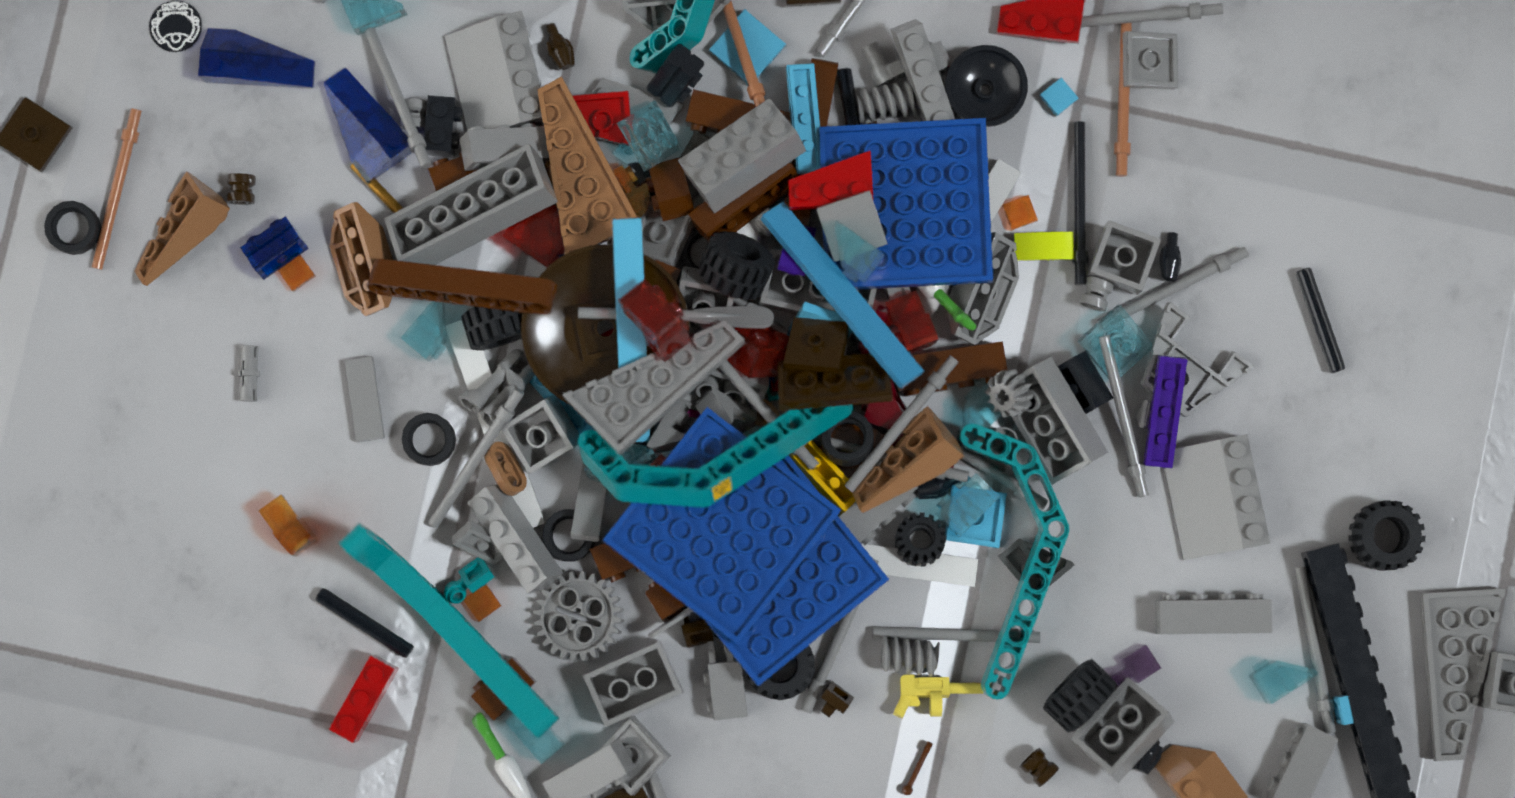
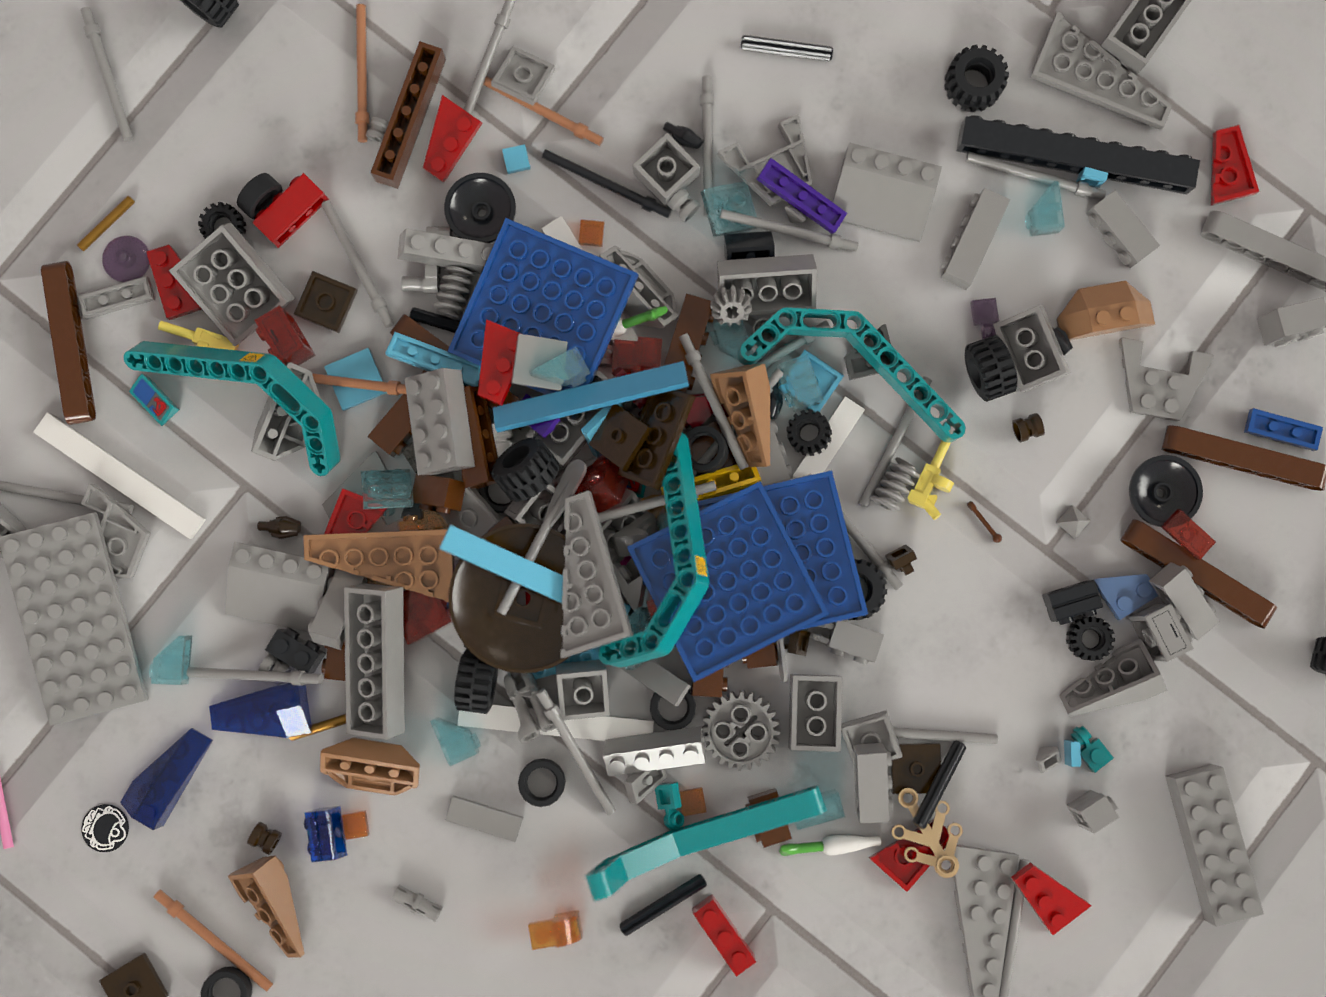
camera: 65 degrees left, 0 degrees up
reddish brown beam [367,259,557,315] -> none
medium nougat plate [484,442,527,496] -> none
clear red brick [619,279,690,362] -> none
black brick [647,44,704,108] -> none
neon yellow slope [1014,232,1074,261] -> none

